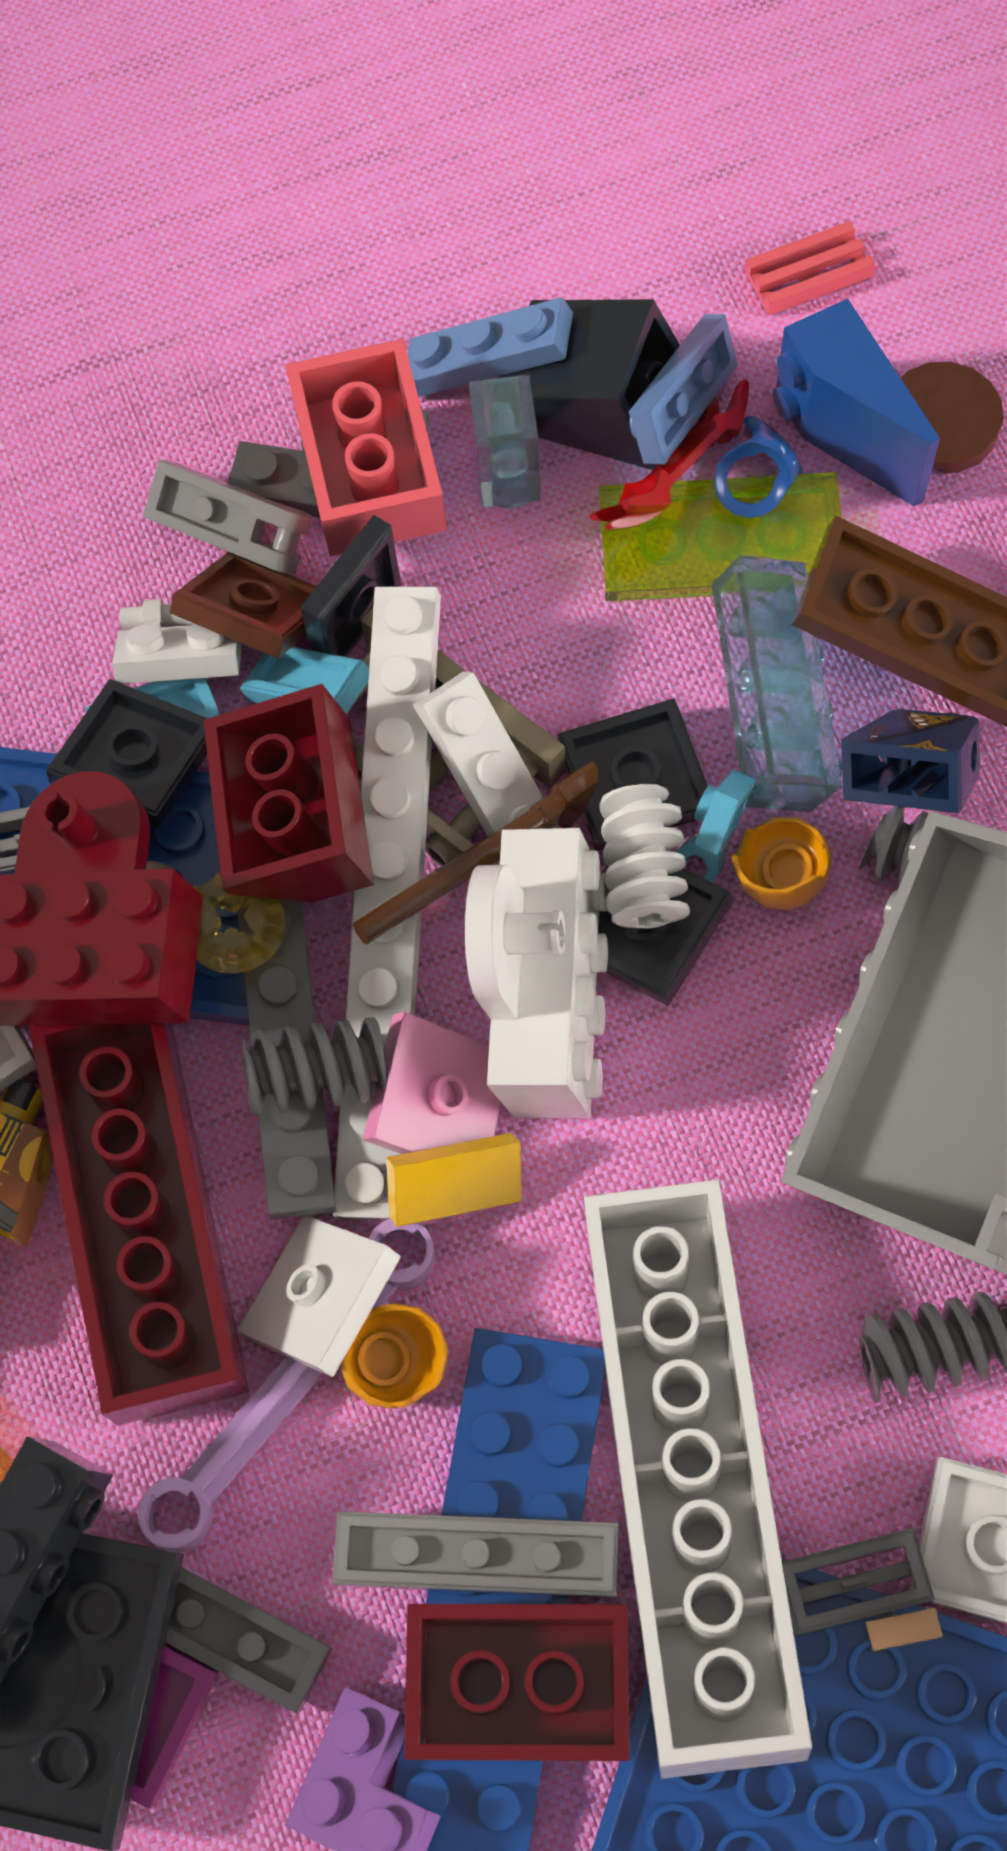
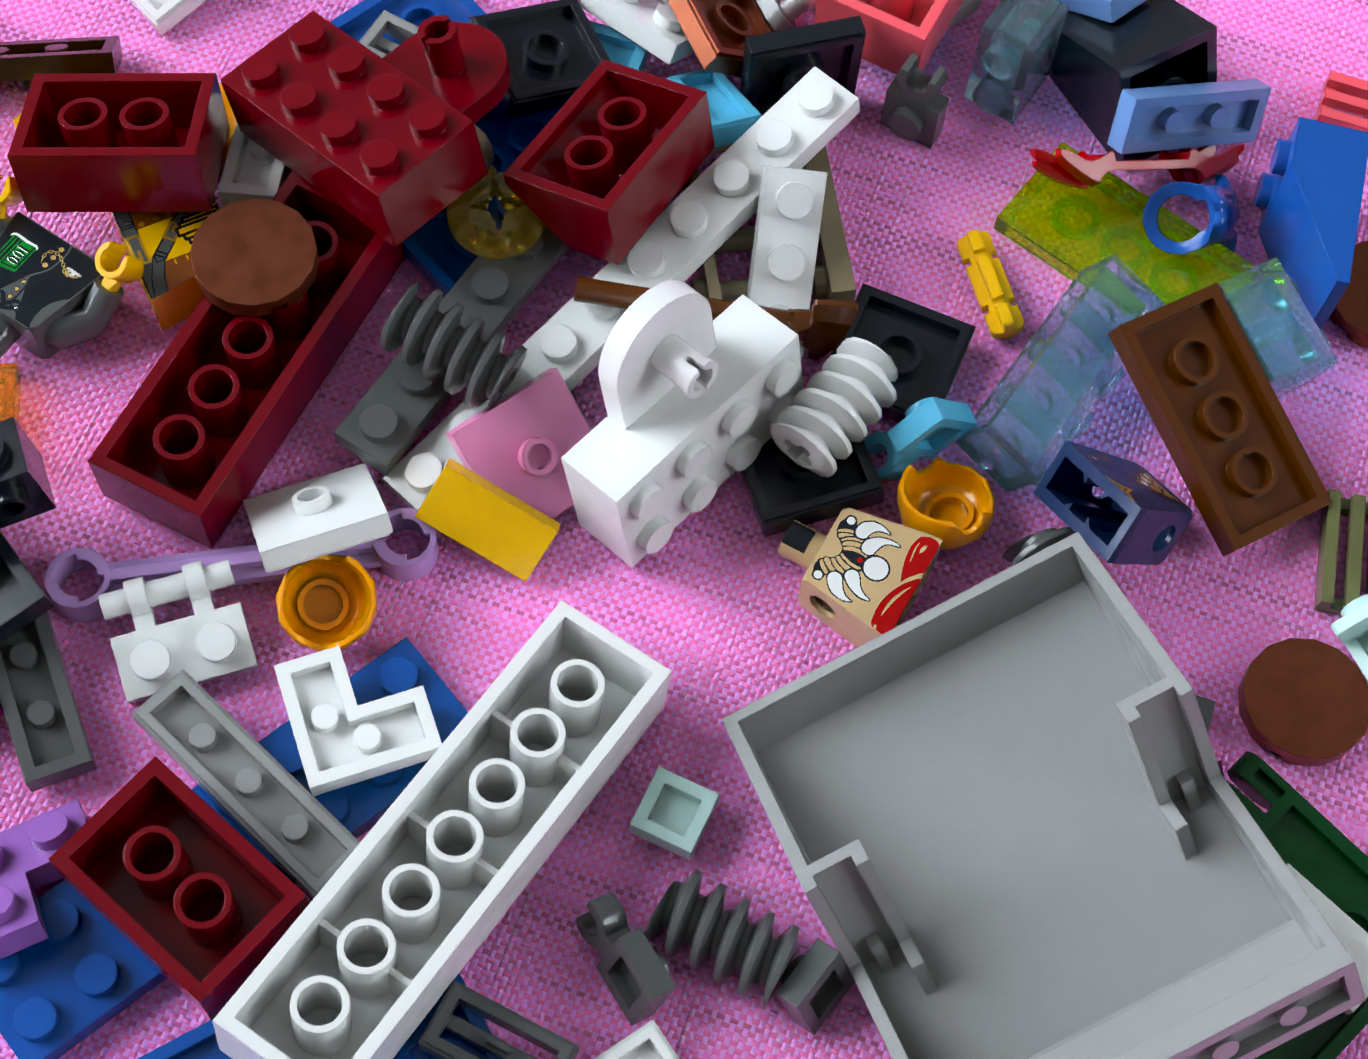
camera: 30 degrees right, 5 degrees down
none -> white plate [98,560,259,704]
none -> copper tile [190,198,319,317]
none -> white plate [273,646,442,796]
none -> dark grey plate [575,892,677,1026]
none -> light aqua plate [629,766,720,861]
none -> torso [777,508,943,647]
none -> dark grey plate [880,53,950,149]
none -> yellow axle [956,229,1025,340]
none -> clear light blue brick [1218,257,1338,398]

